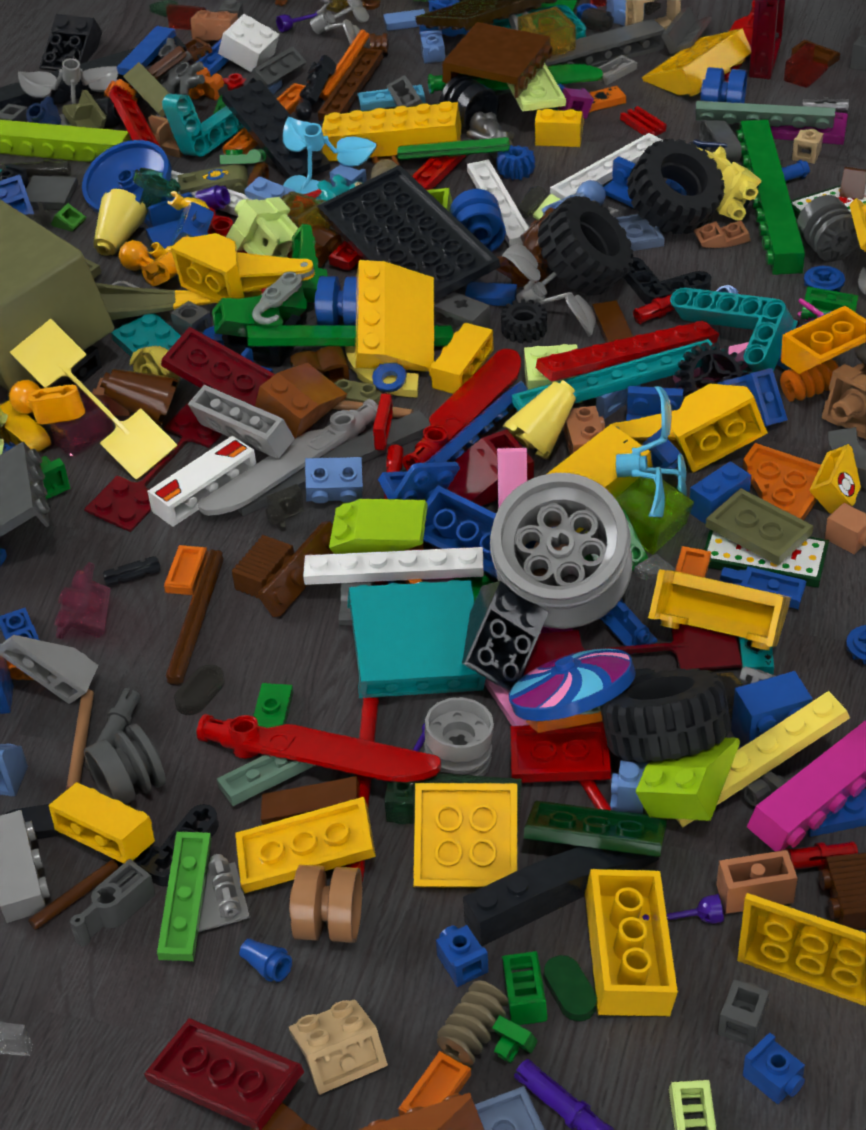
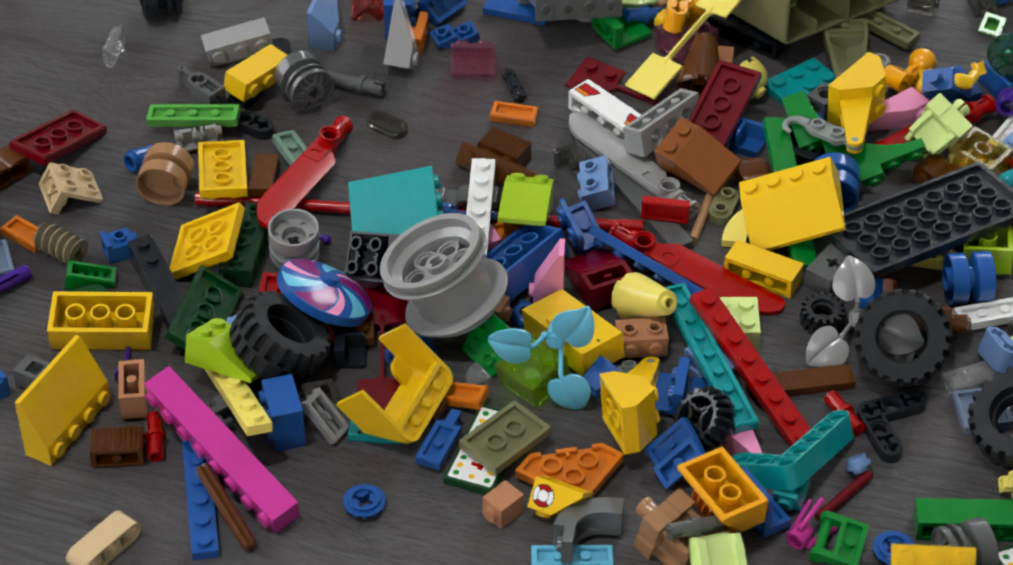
camera: 90 degrees right, 0 degrees up
reddish brown bar [28,859,119,930] -> none
medium nougat bar [66,689,94,790] -> none
light yellow cone [93,189,147,256] -> none
reddish brown axle [165,549,224,685] -> none
green plate [253,683,293,728] -> none
blue piece [372,363,407,393] -> none
green tile [492,1015,538,1064] -> none
blue brick [689,461,751,524] -> none
nougat slope [694,220,751,248] -> none

